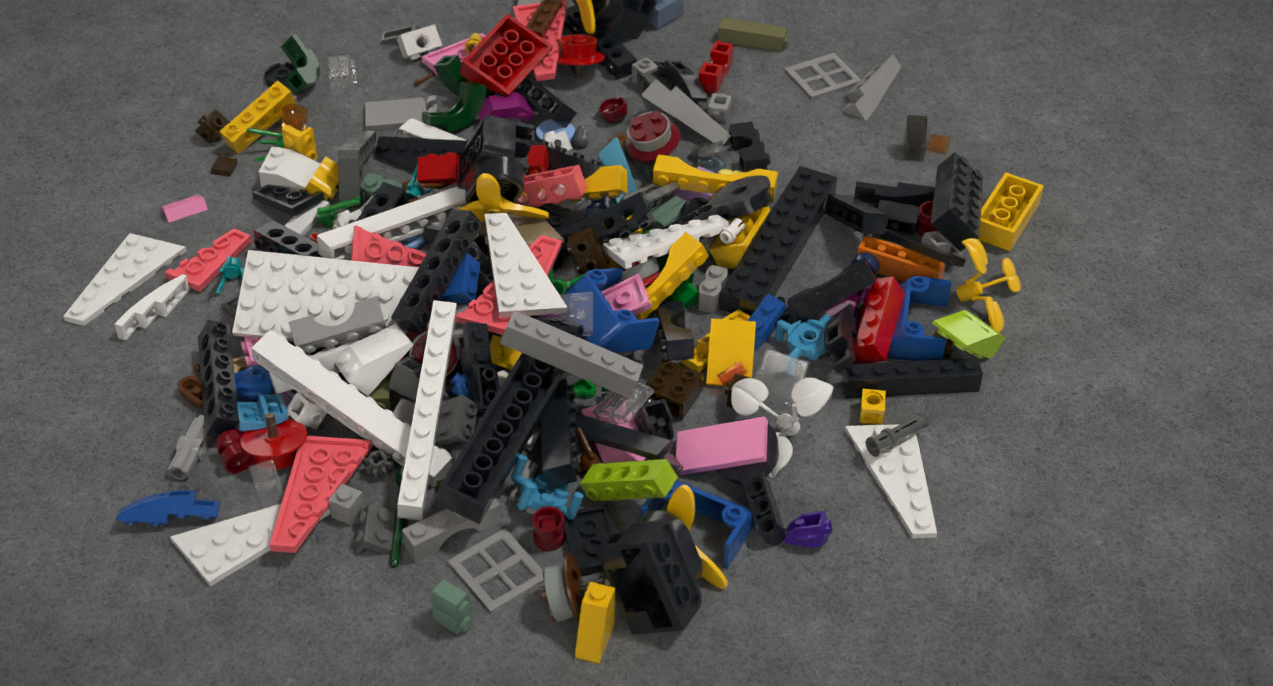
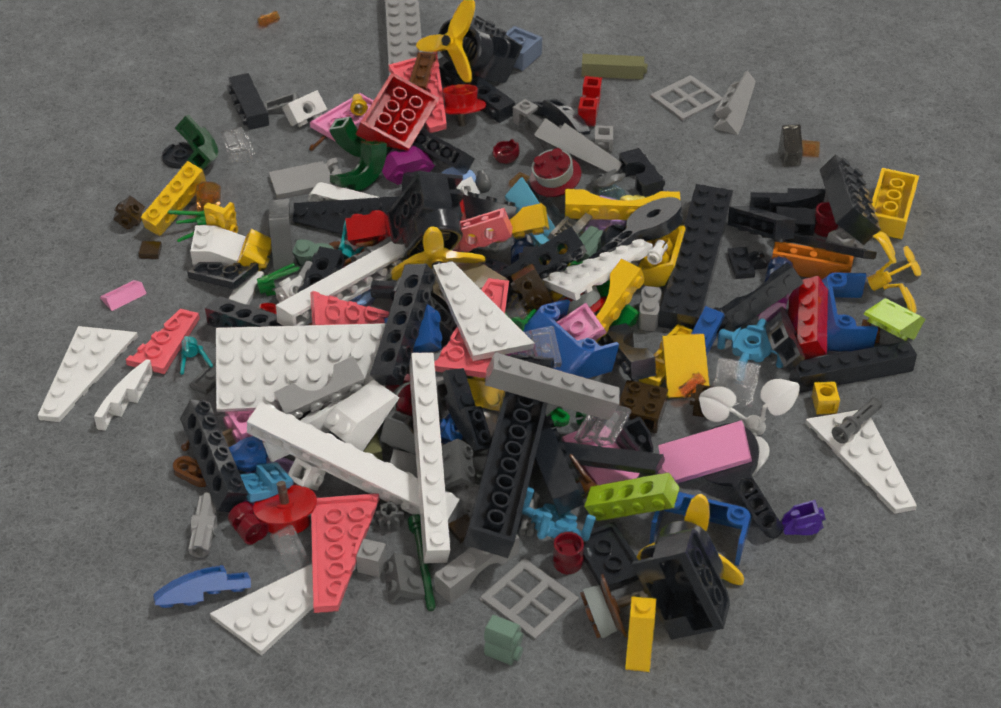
camera: 10 degrees left, 0 degrees up
none -> black brick [227,73,269,130]
none -> black hinge [727,247,768,279]

